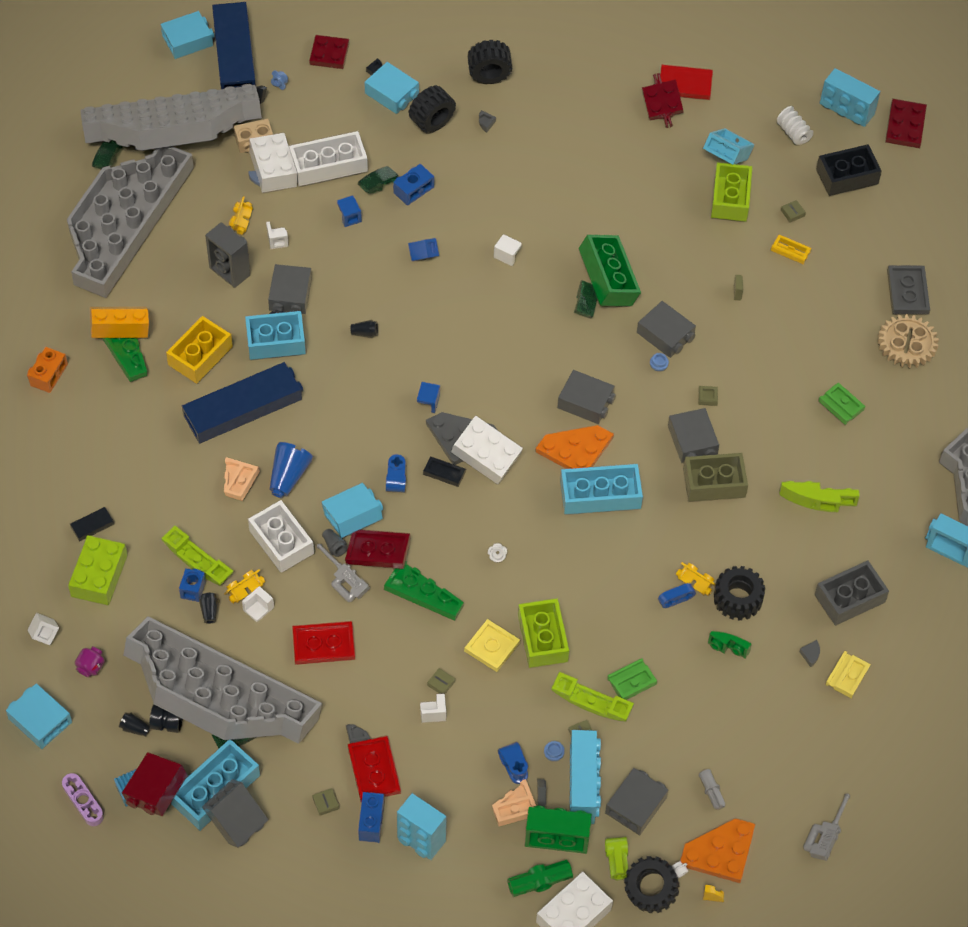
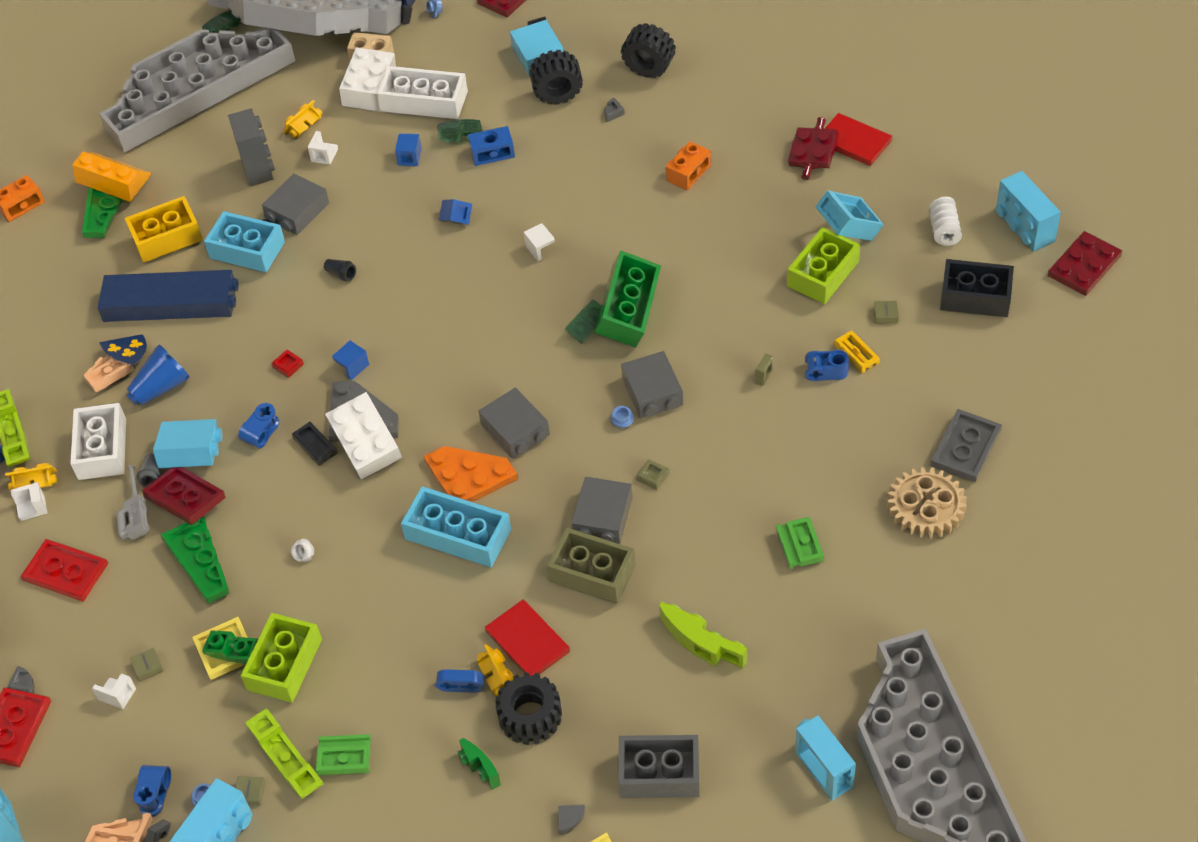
camera: 35 degrees right, 5 degrees down
none -> dark blue sticker [99,334,147,365]
none -> green slope [202,630,258,664]
none -> red tile [271,349,304,378]
none -> red tile [484,599,570,676]
none -> orange brick [665,141,711,191]
none -> blue piece [805,350,849,381]

